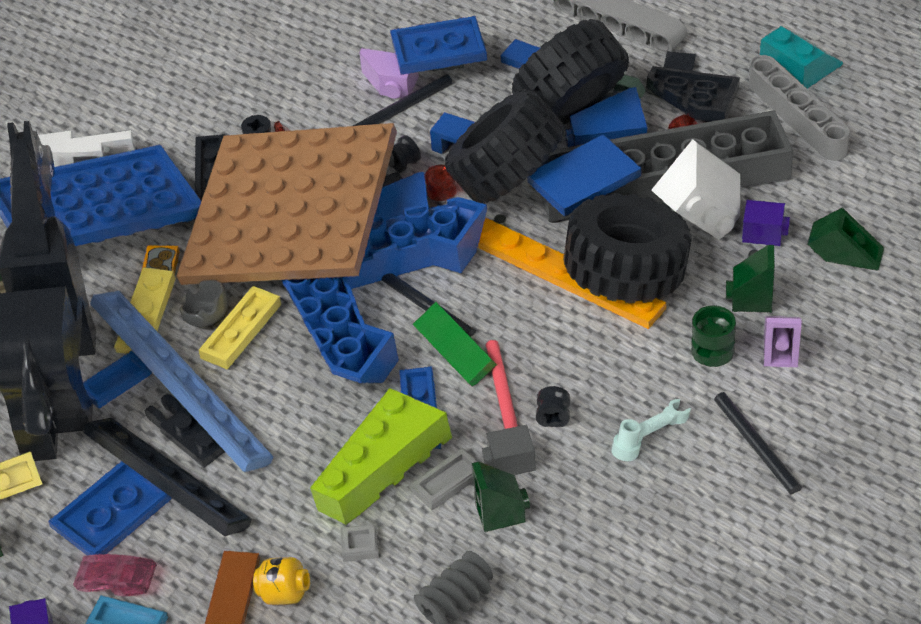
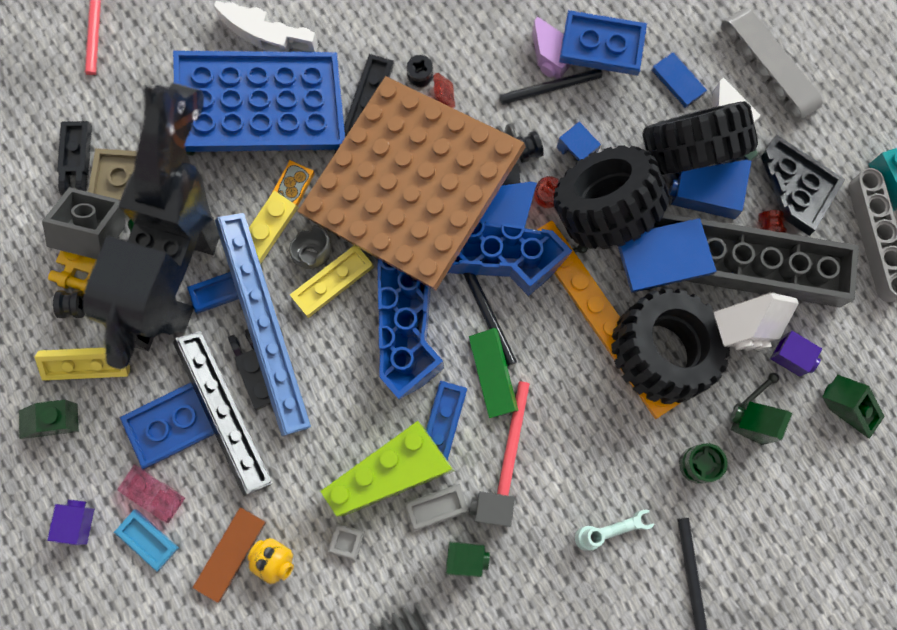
camera: 15 degrees right, 30 degrees up
black wheel [536,386,570,427] -> none
black tile [664,51,696,71] -> none
lavender slope [764,316,801,367] -> none

